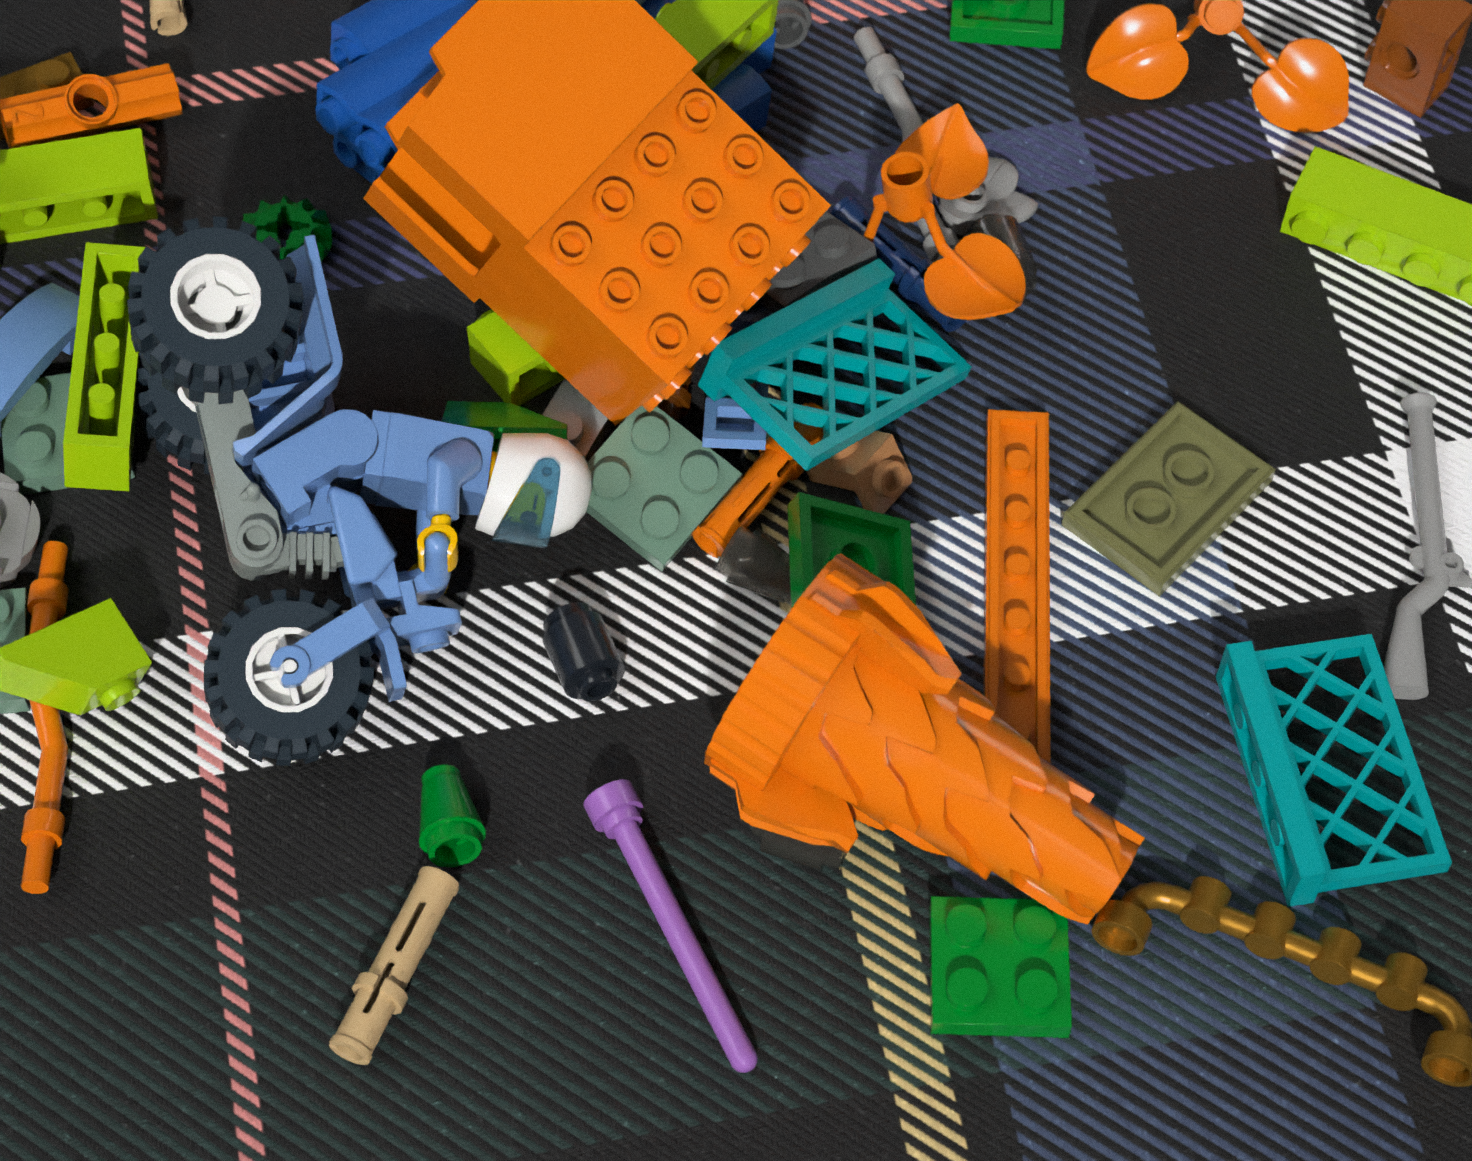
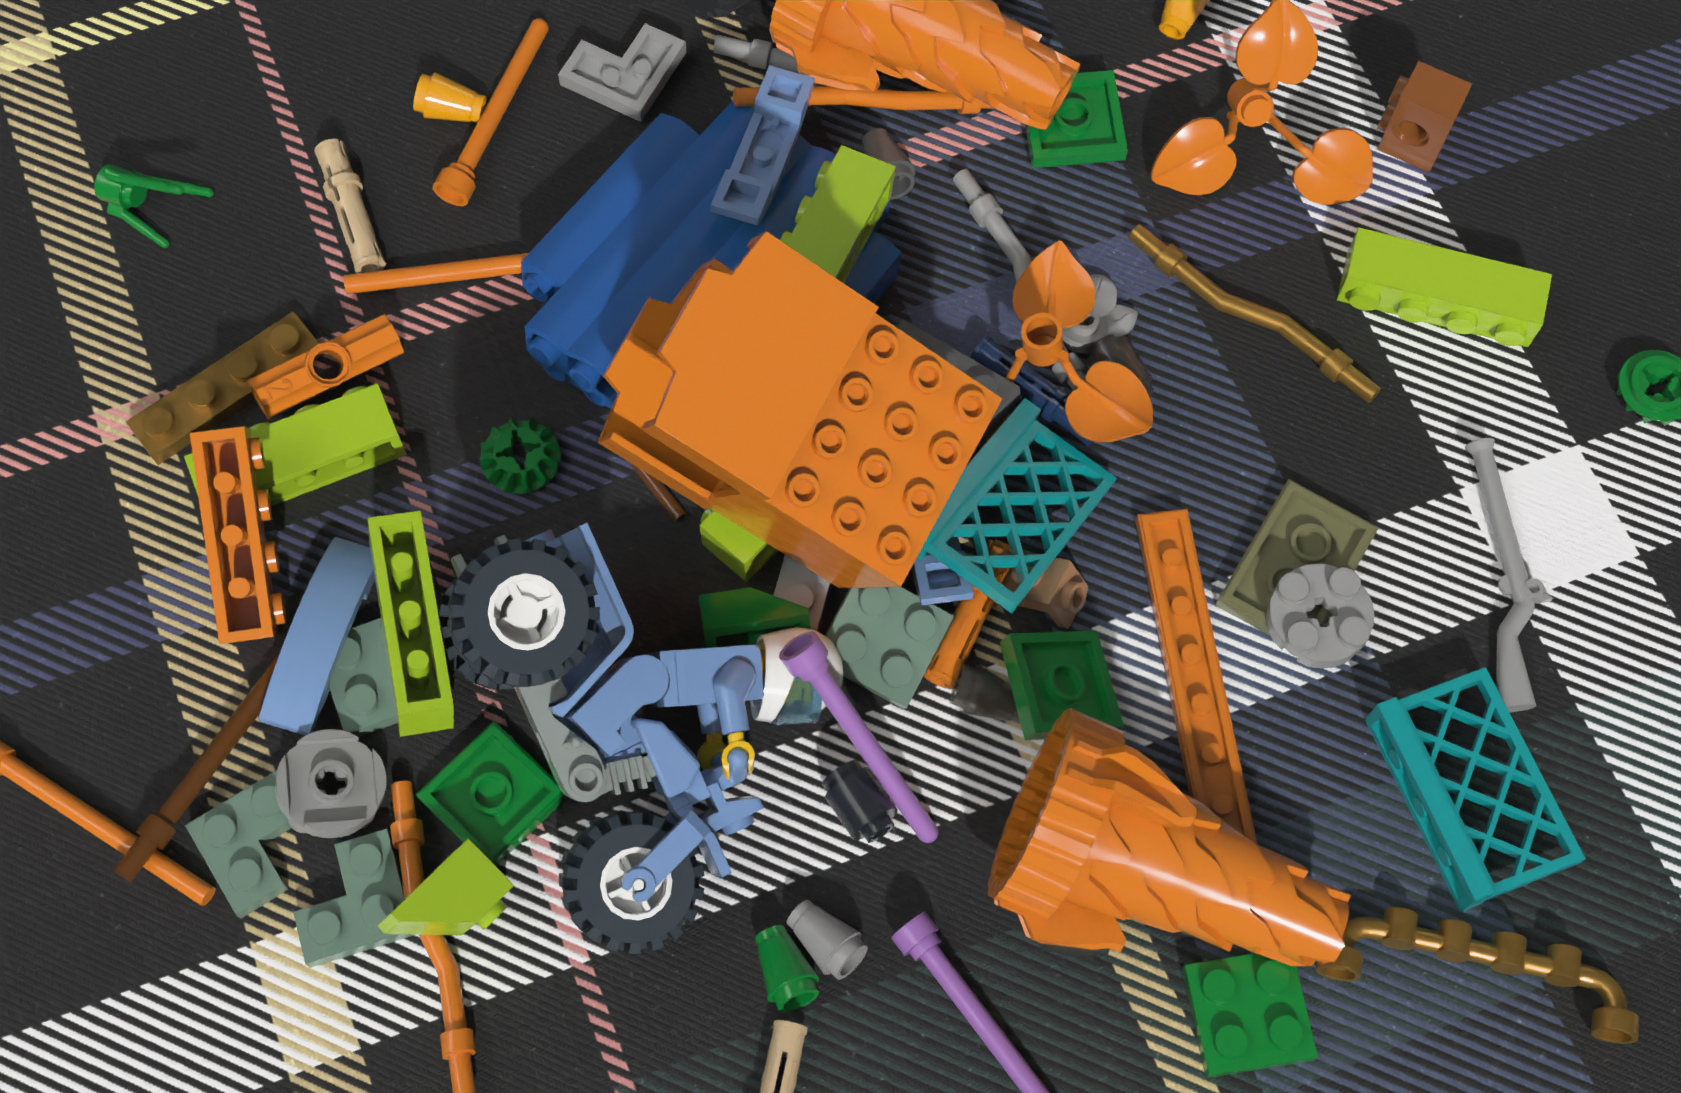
camera: 10 degrees left, 10 degrees up
none -> orange bar [344,253,529,294]
none -> green tile [416,721,568,866]
none -> reddish brown piece [629,462,687,523]
none -> medium lavender piece [779,631,938,843]
none -> light grey cone [787,900,868,980]
none -> pearl gold bar [1128,224,1381,404]
none -> light grey plate [1266,564,1374,668]

